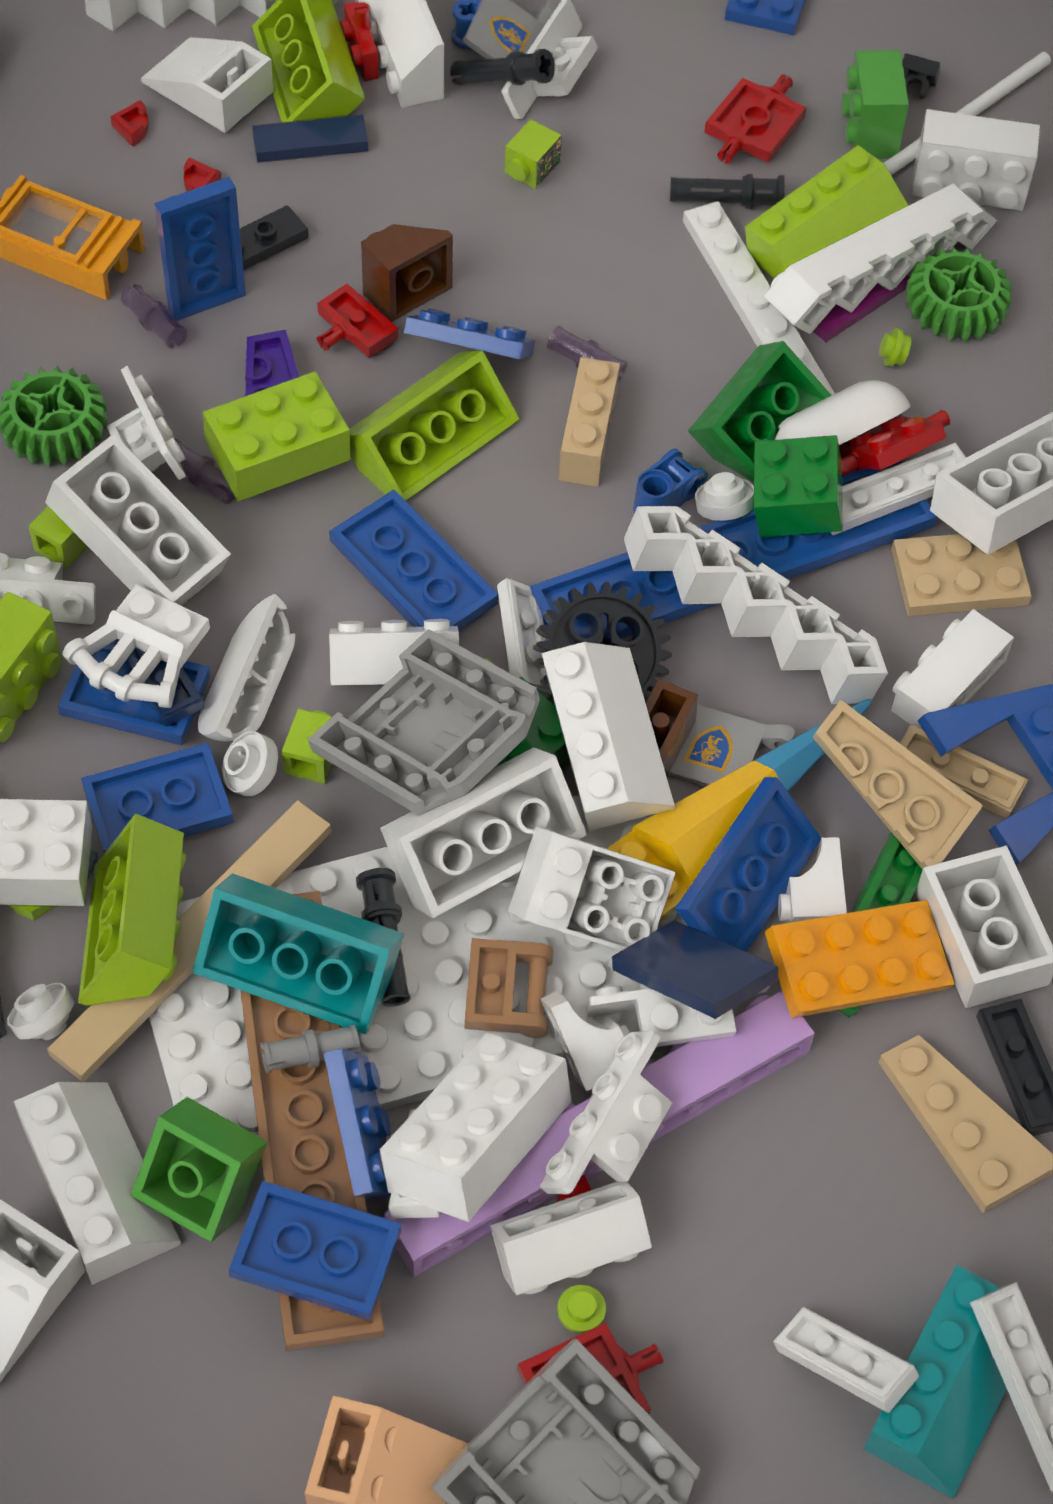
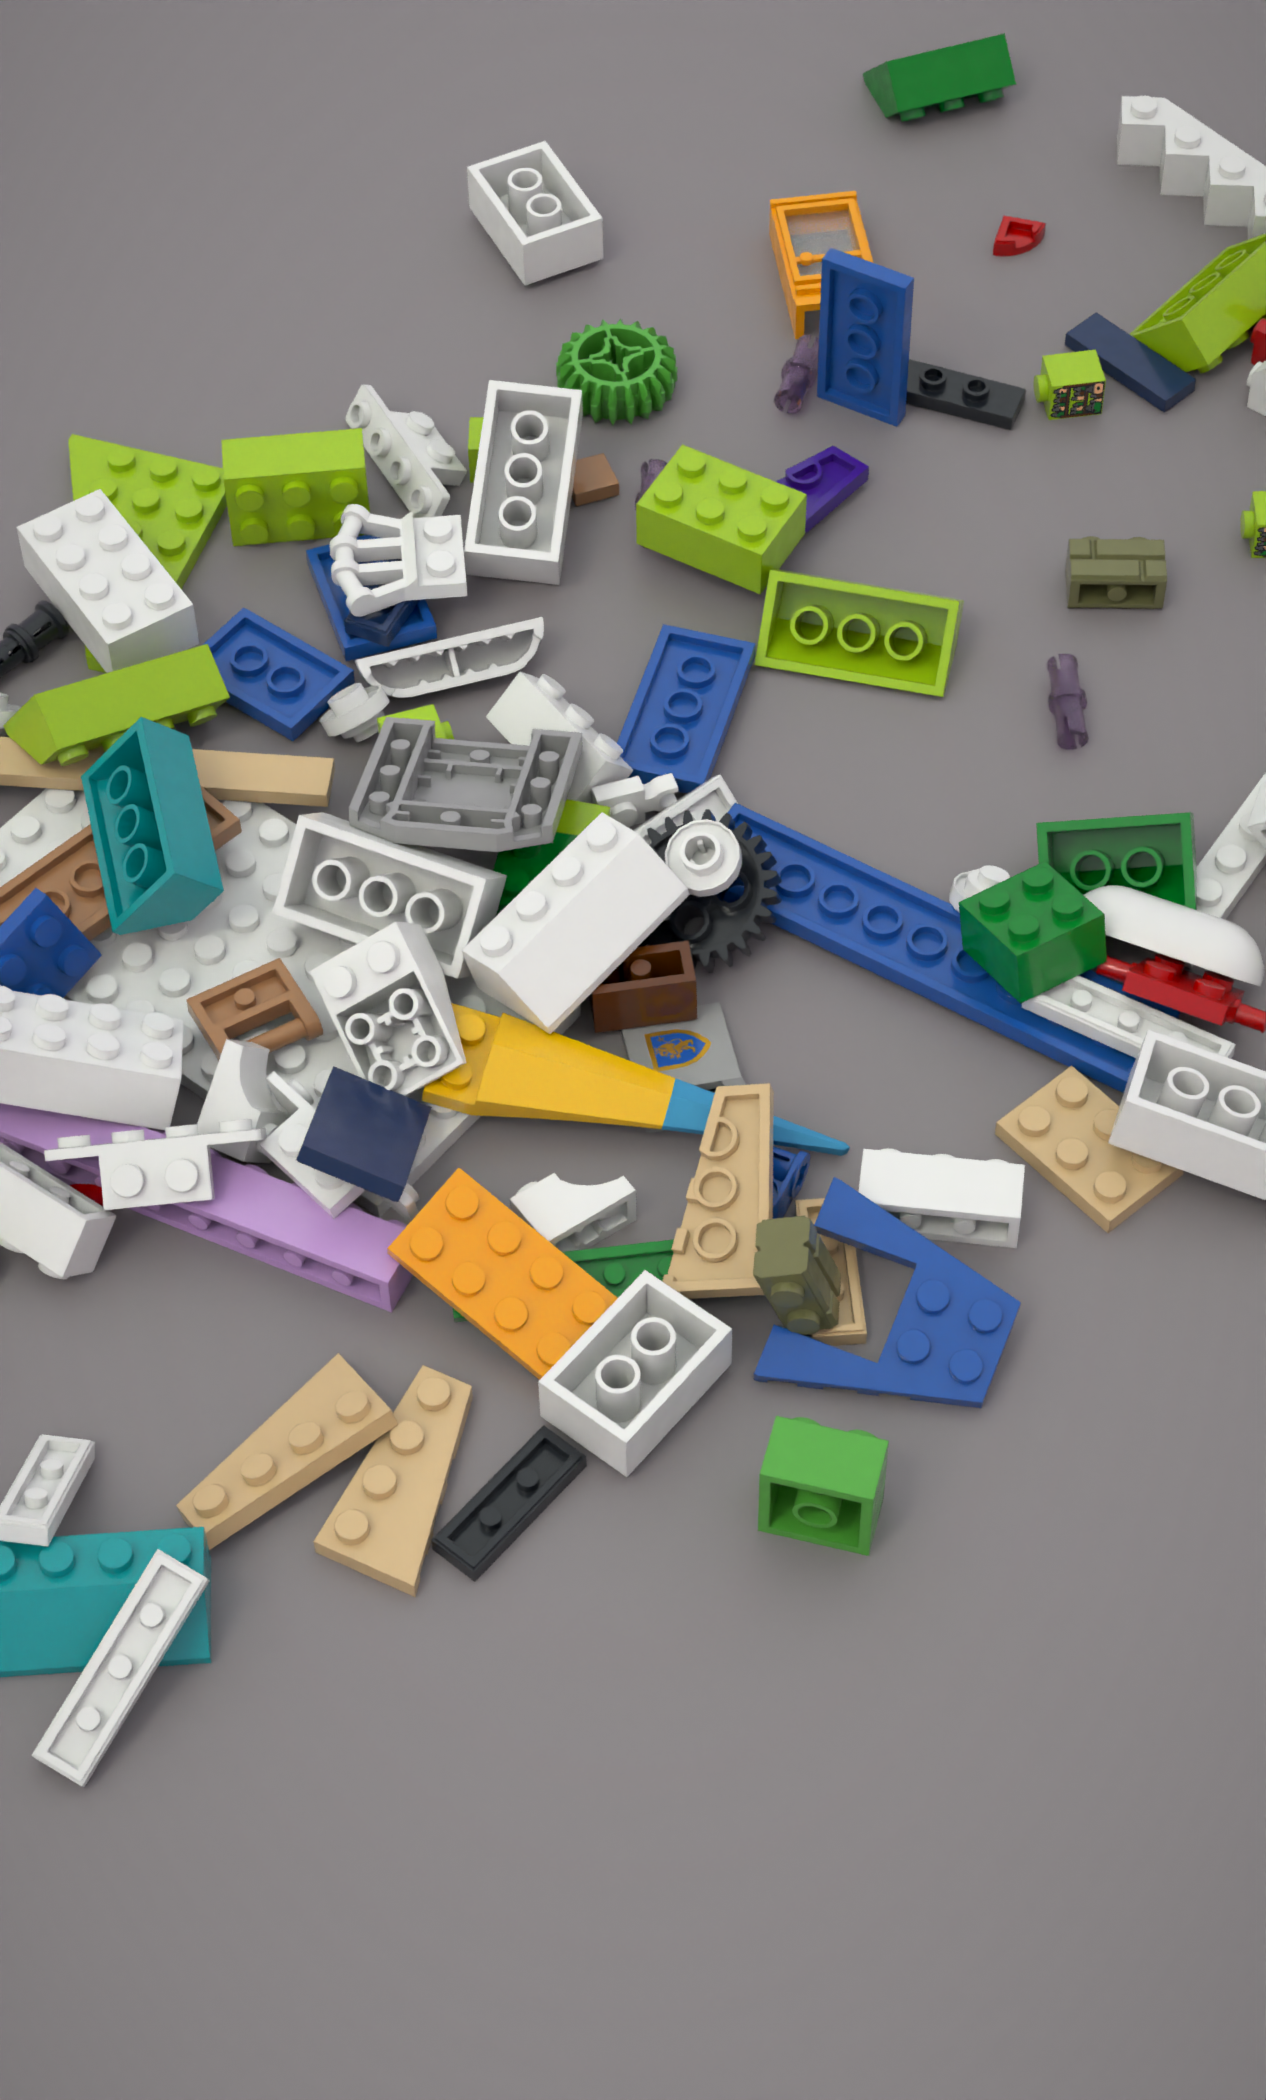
camera: 60 degrees right, 5 degrees down
white bracket [106,366,186,480] -> none
white slope [141,37,274,133] -> none
red tile [183,158,222,192] -> none
light grey pin [261,1025,360,1073] -> none
red plate [317,283,399,358] -> none
black pin [356,868,411,1007] -> none
reddish brown slope [361,224,453,322] -> none
plate [404,309,535,359] -> none
tan arch [559,357,620,487] -> none
white brick [624,506,888,704] -> none
blue piece [633,448,708,513] -> none
blue plate [675,777,821,952] -> none
none -> tan wing [176,1353,398,1550]
none -> white plate [591,773,678,828]
none -> white plate [665,819,742,897]
none -> olive brick [753,1216,841,1335]
none -> lime brick [1034,350,1106,420]
none -> olive brick [1065,536,1167,609]

